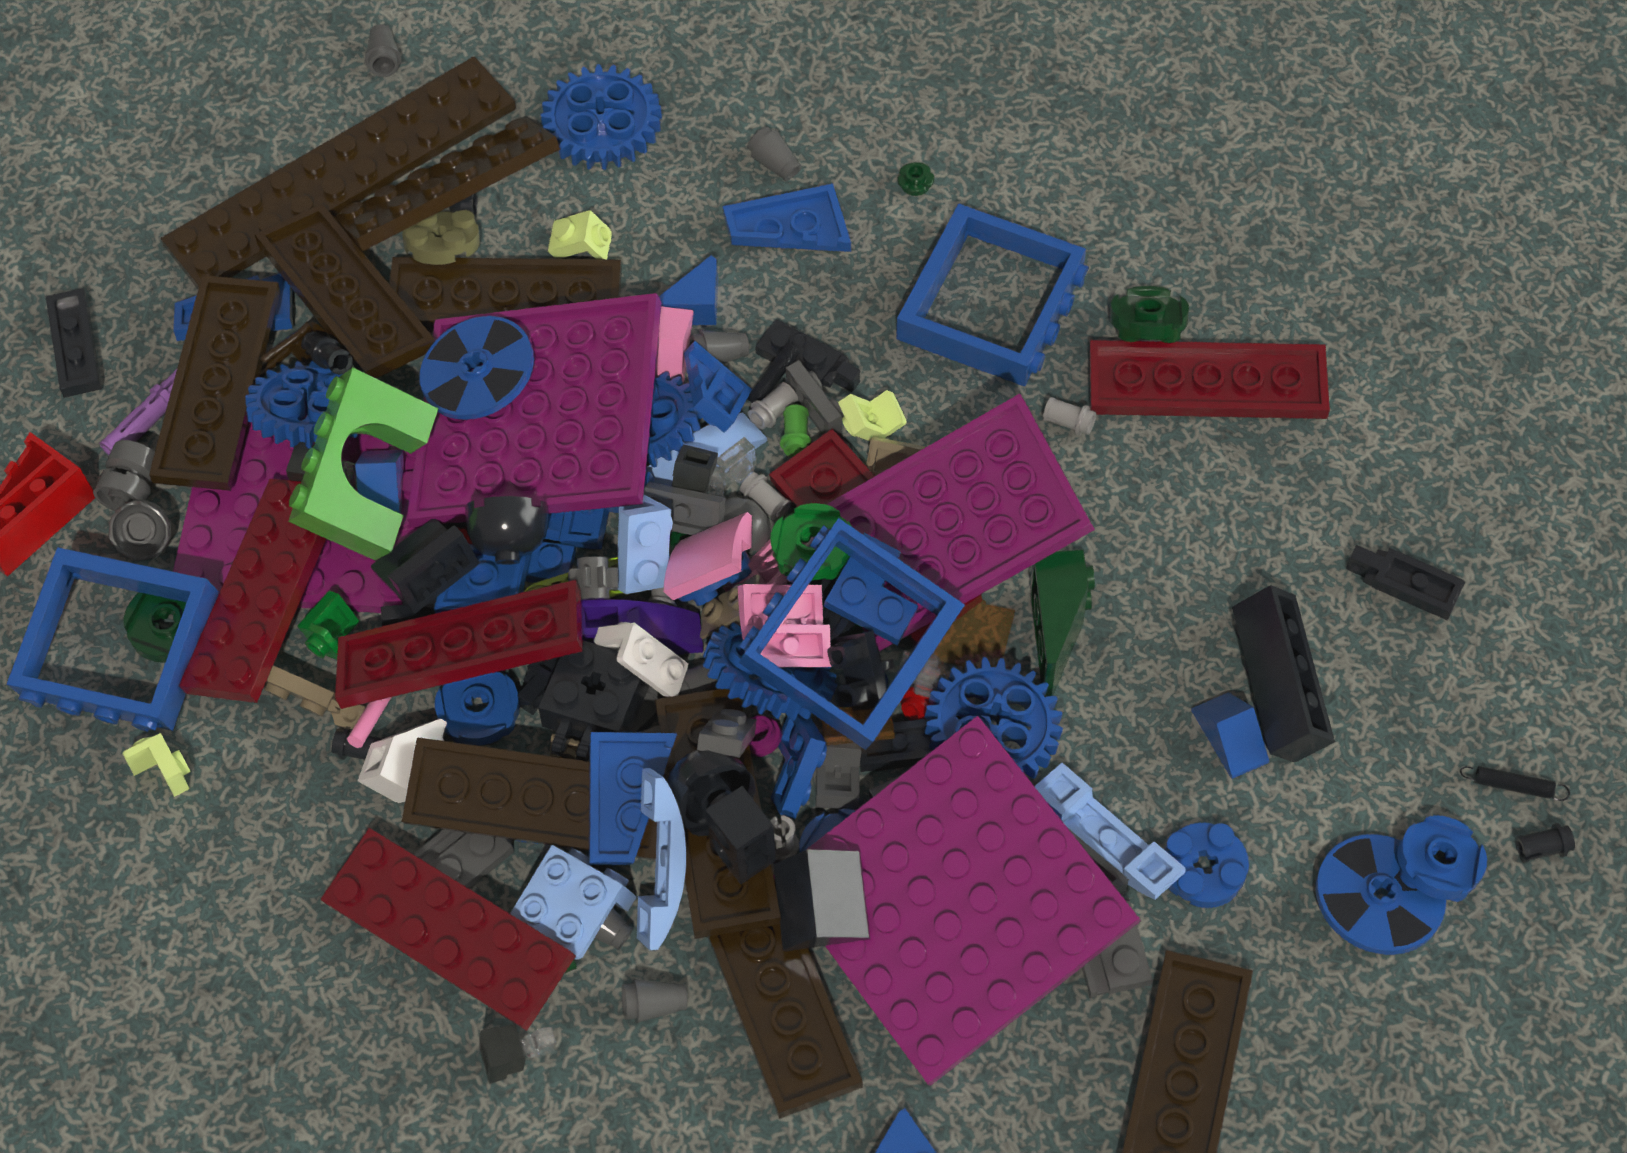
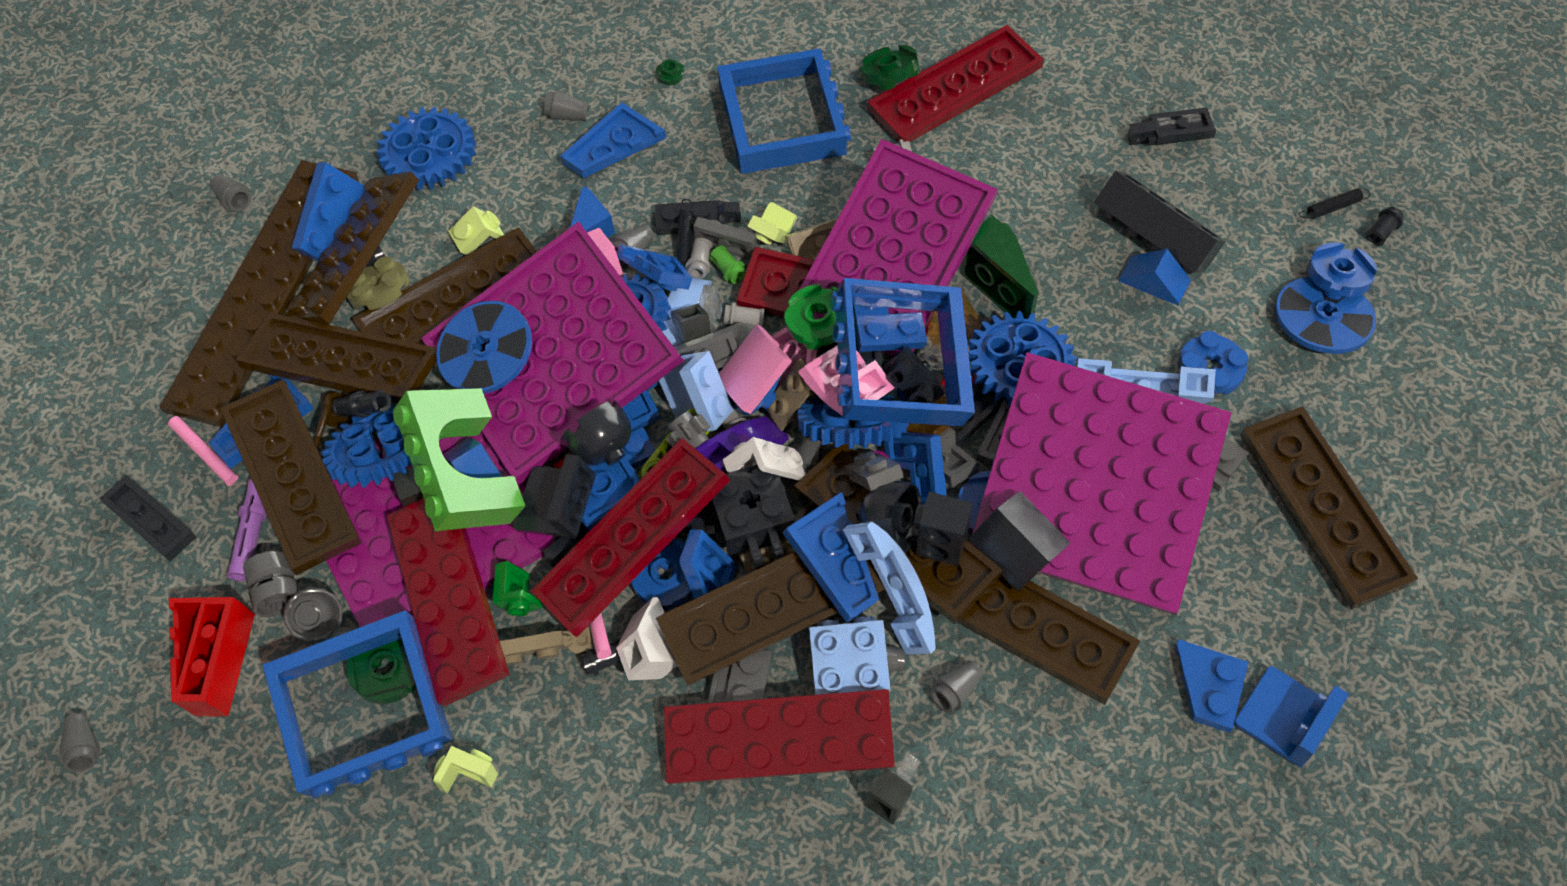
camera: 35 degrees left, 0 degrees up
none -> bright pink bar [168,416,238,486]
none -> blue wing [292,162,365,261]
none -> blue wing [679,530,738,599]

